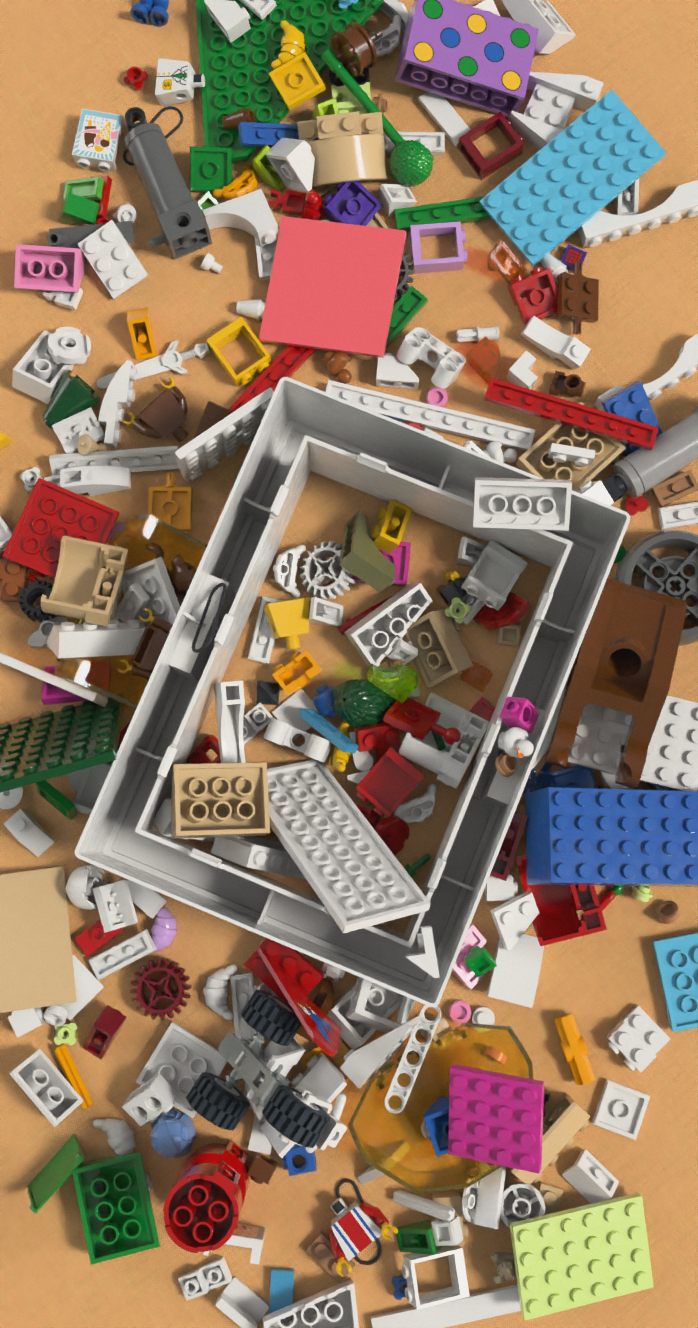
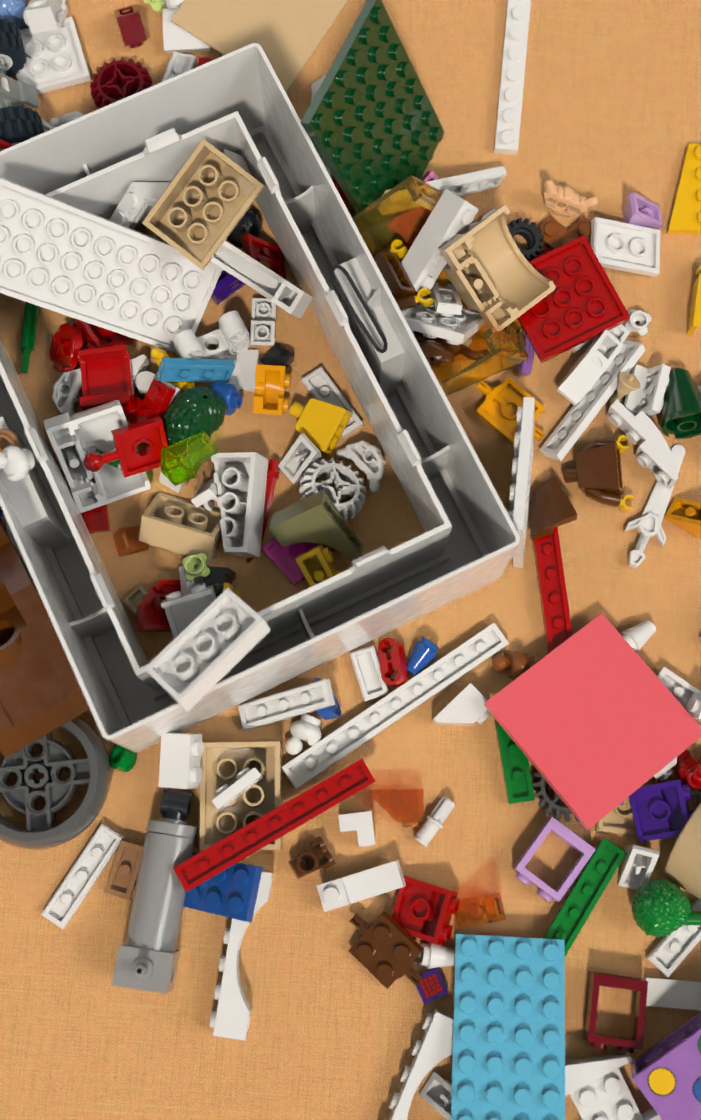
camera: 130 degrees right, 5 degrees down
yellow window [206,317,272,387] -> none
white beam [396,327,466,388] -> none
bright pink tile [426,387,448,408] -> none
dark pink brick [499,697,540,733] -> none
red piece [625,496,648,516] -> none

